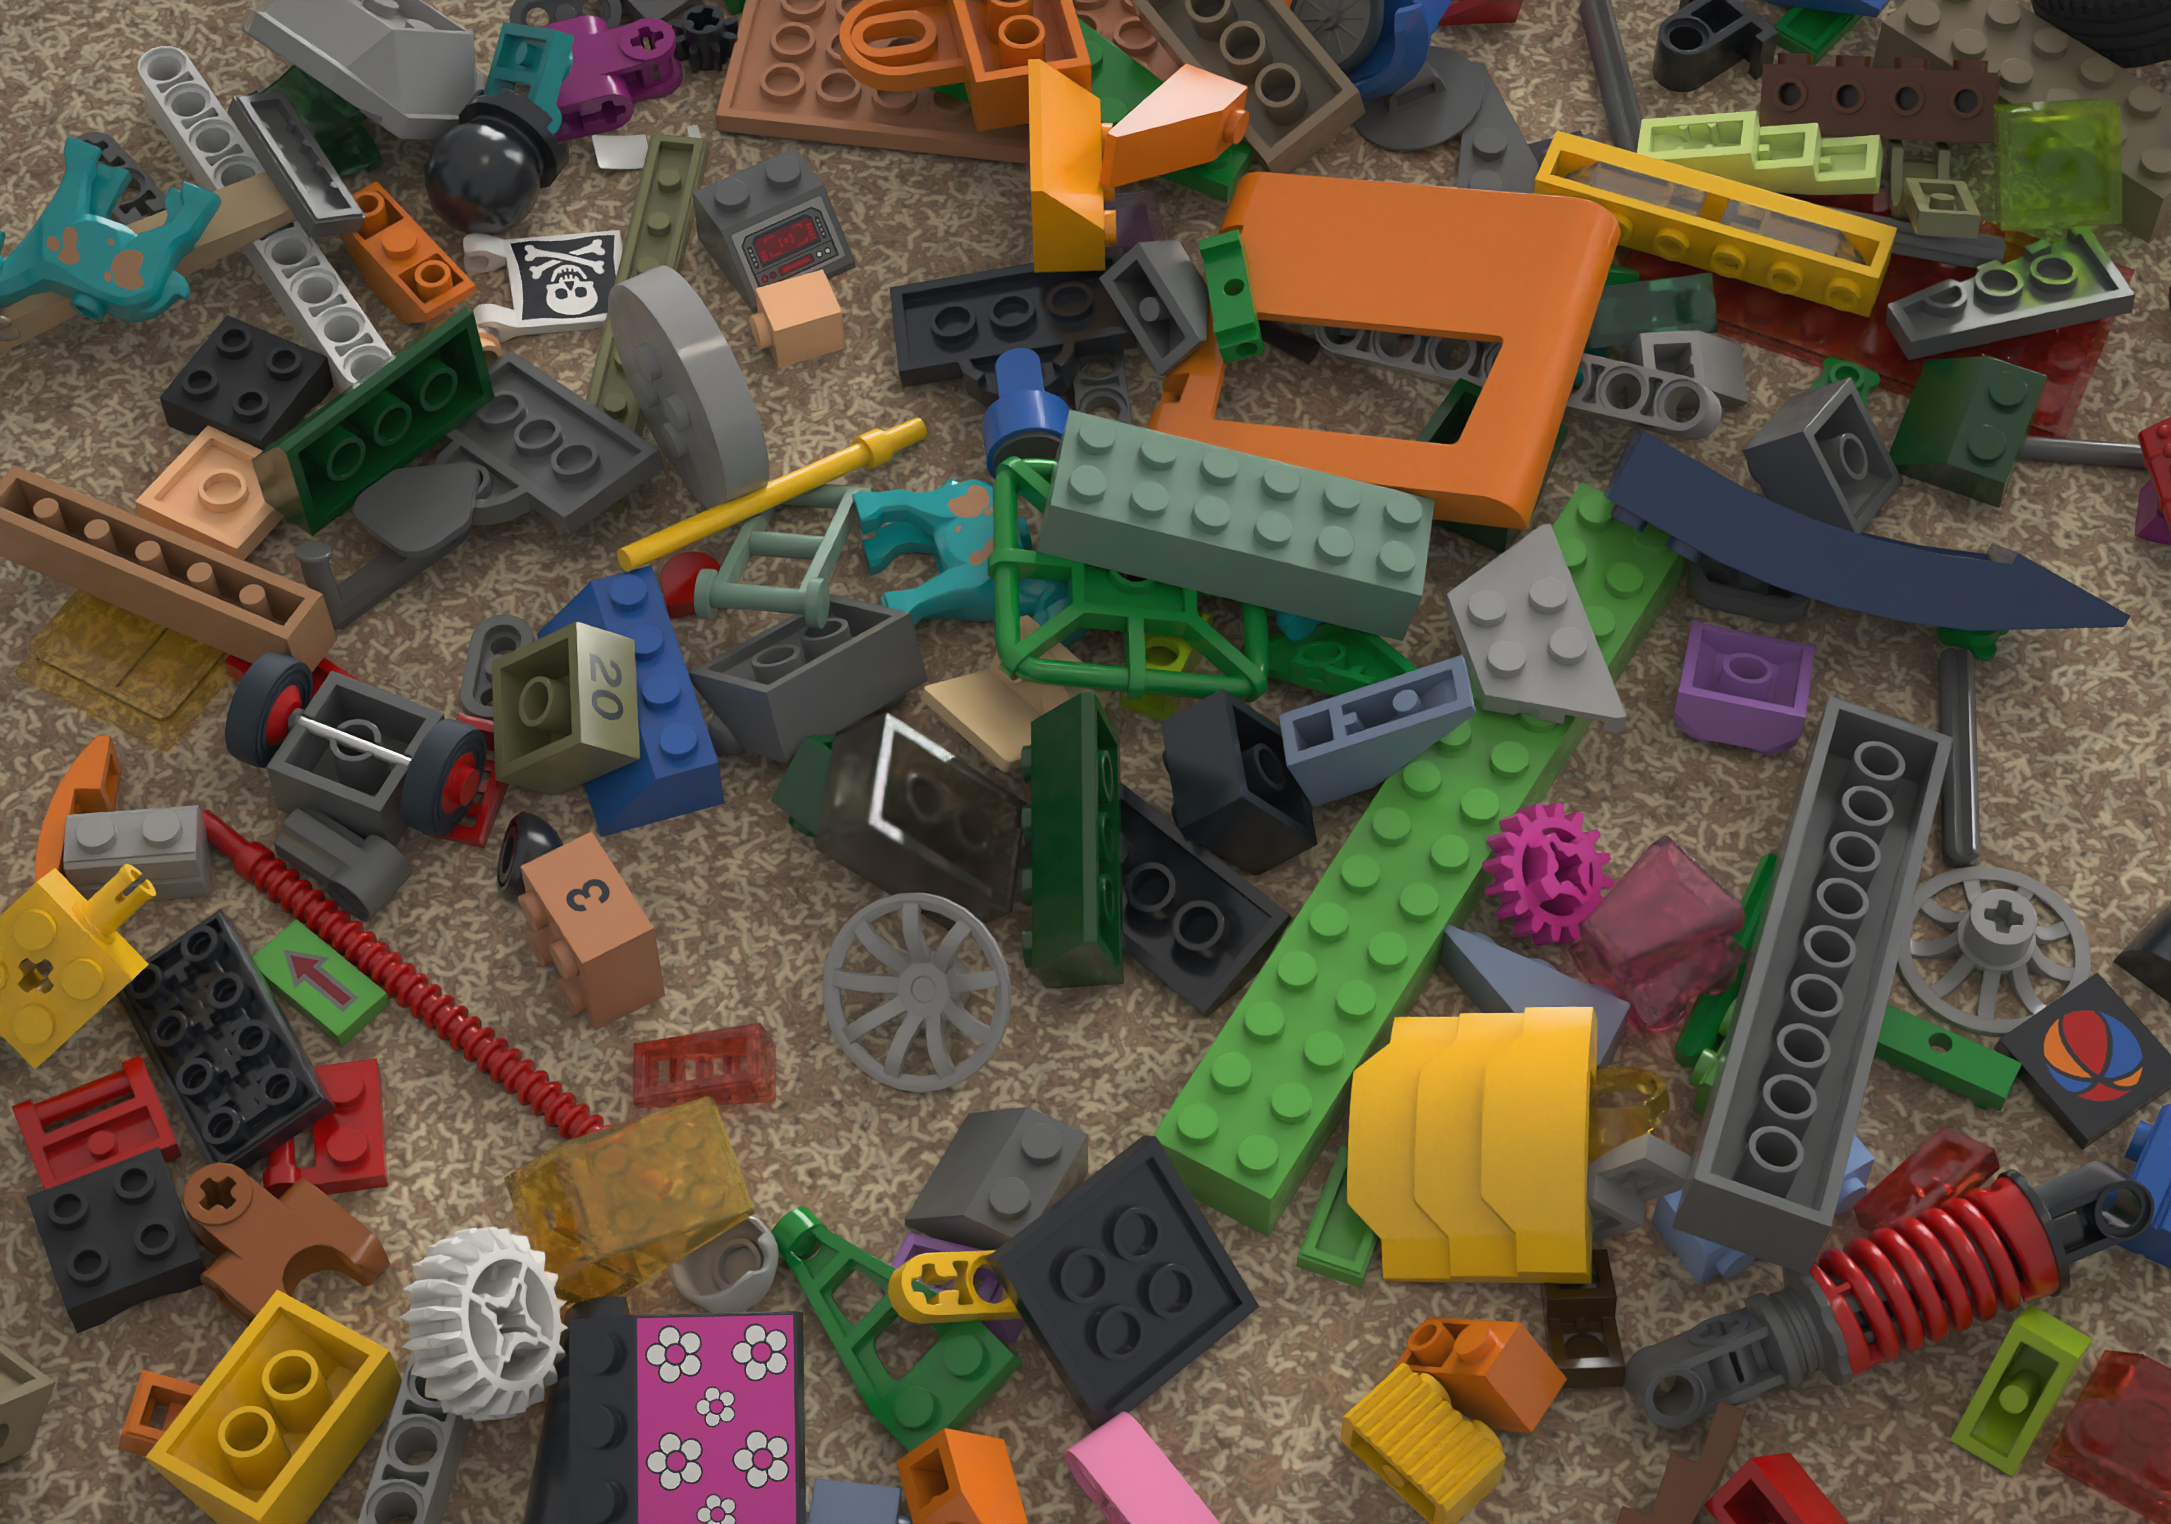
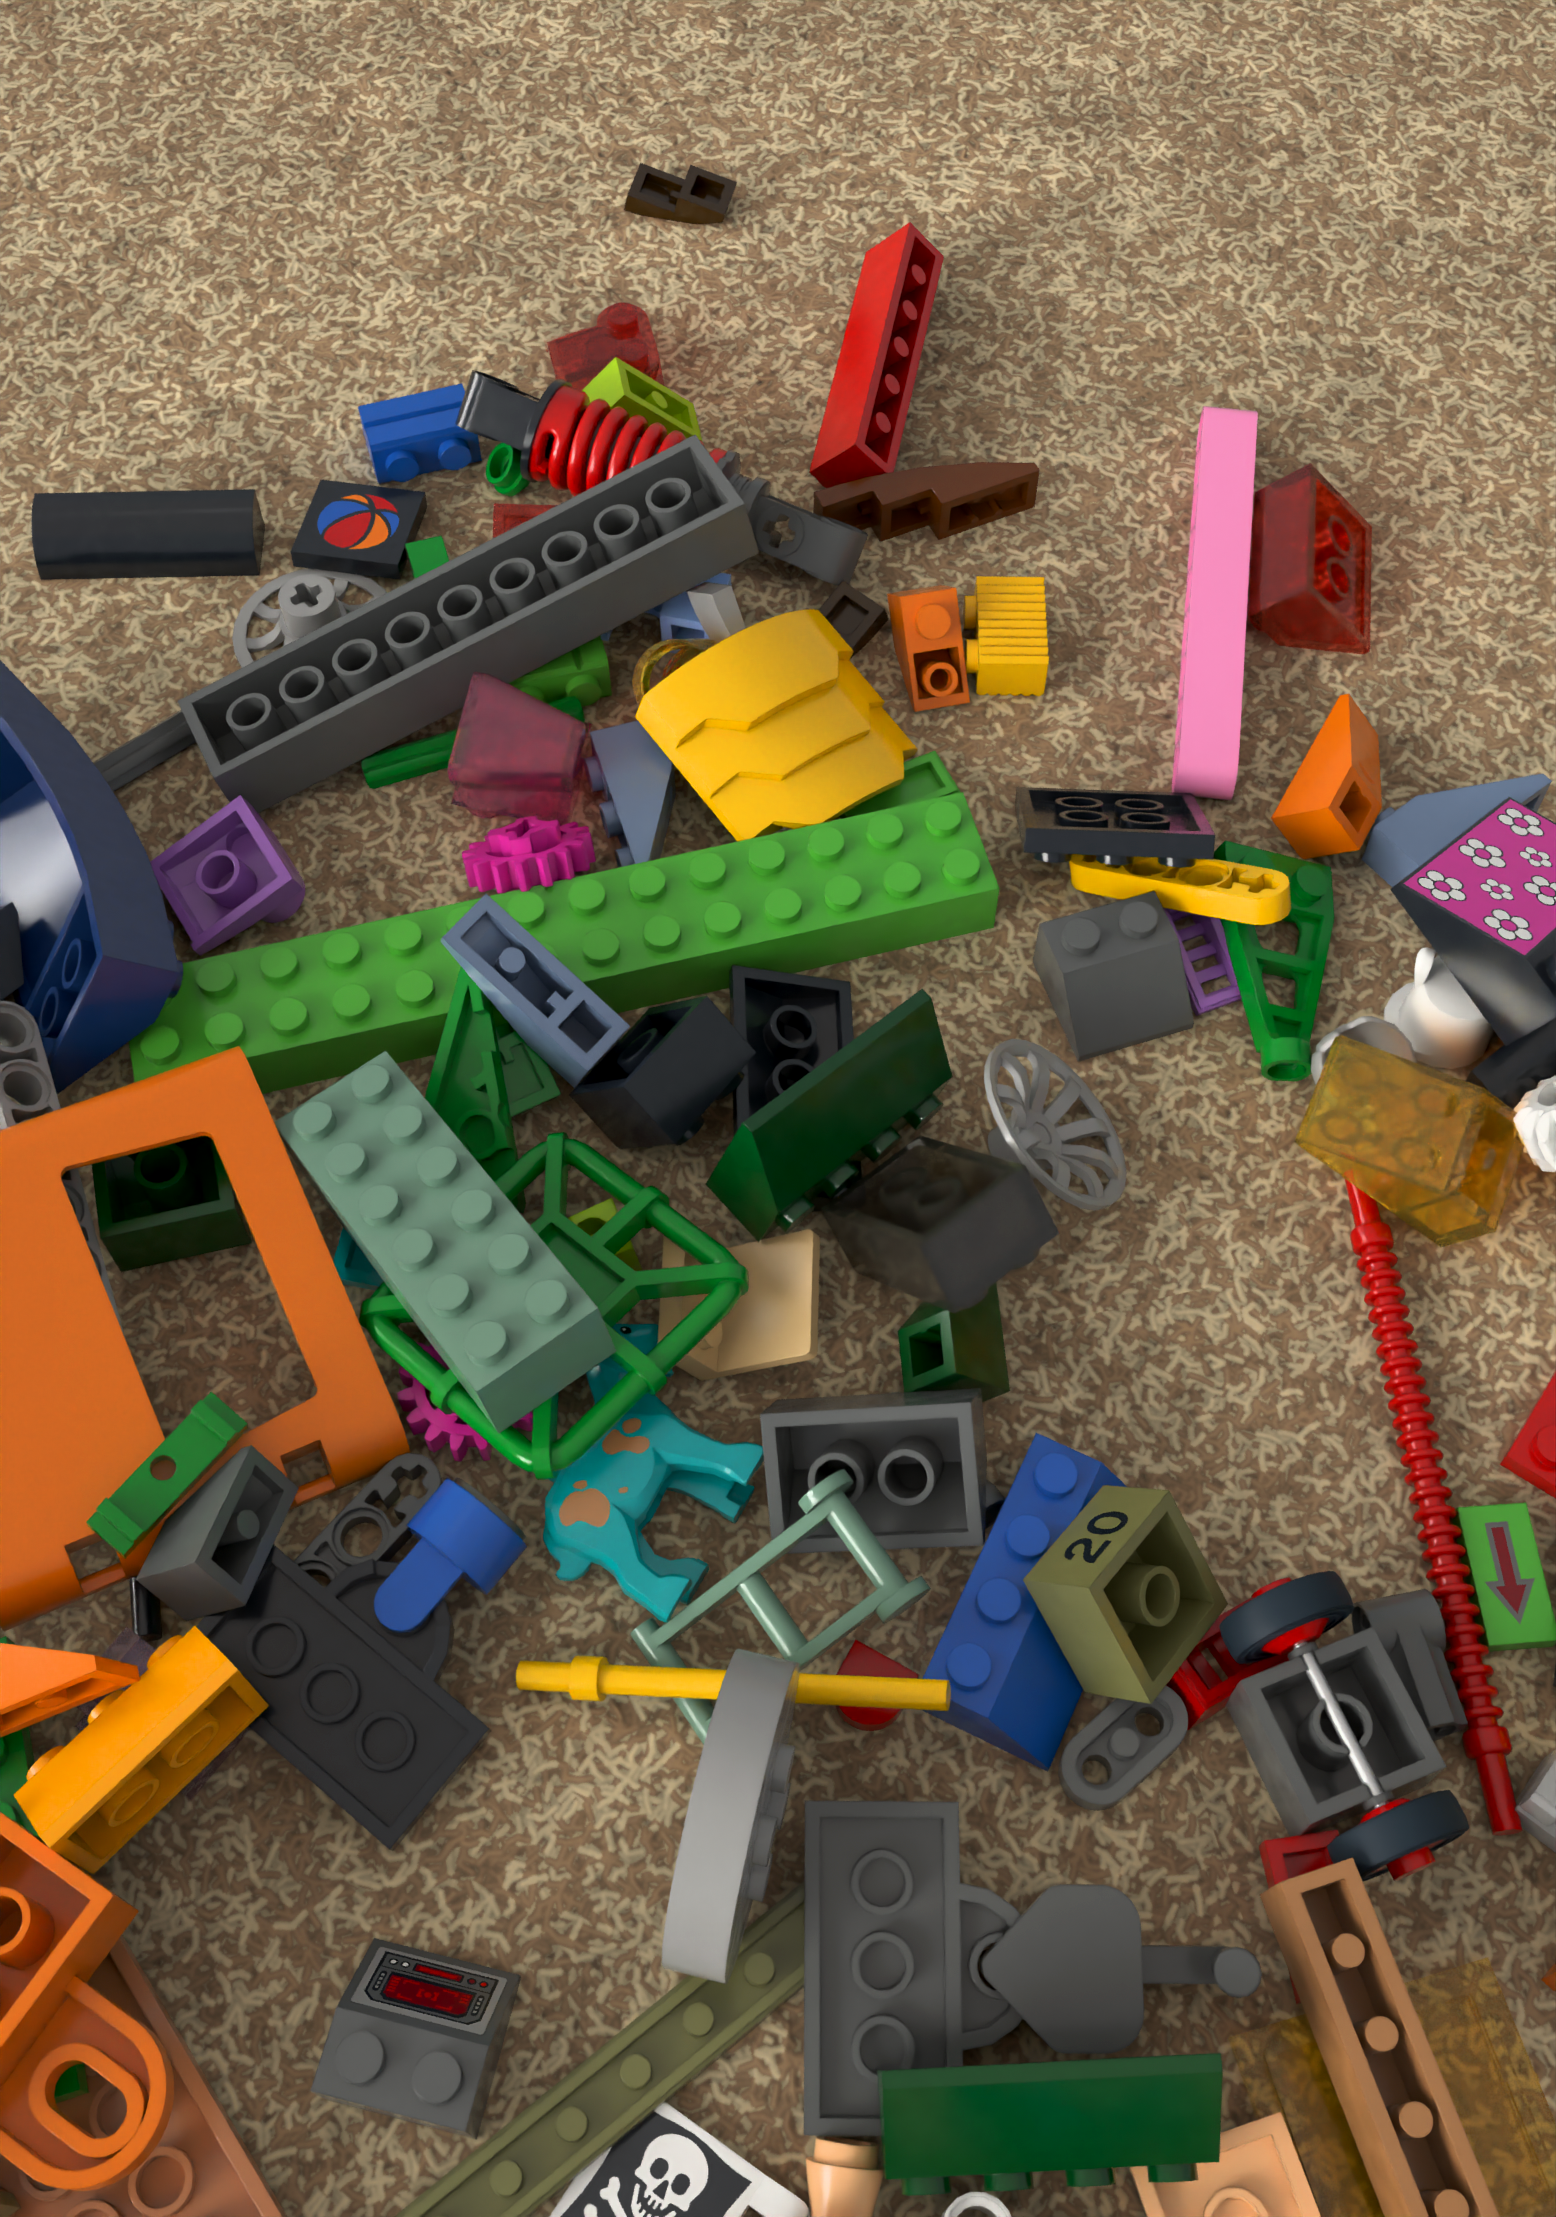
camera: 135 degrees left, 5 degrees up
black brick [497,811,564,902] -> none
nougat brick [518,831,665,1031] -> none
clear red slope [633,1022,776,1109] -> none
light nougat brick [750,269,845,368] -> none
light grey wing [1445,523,1627,733] -> none

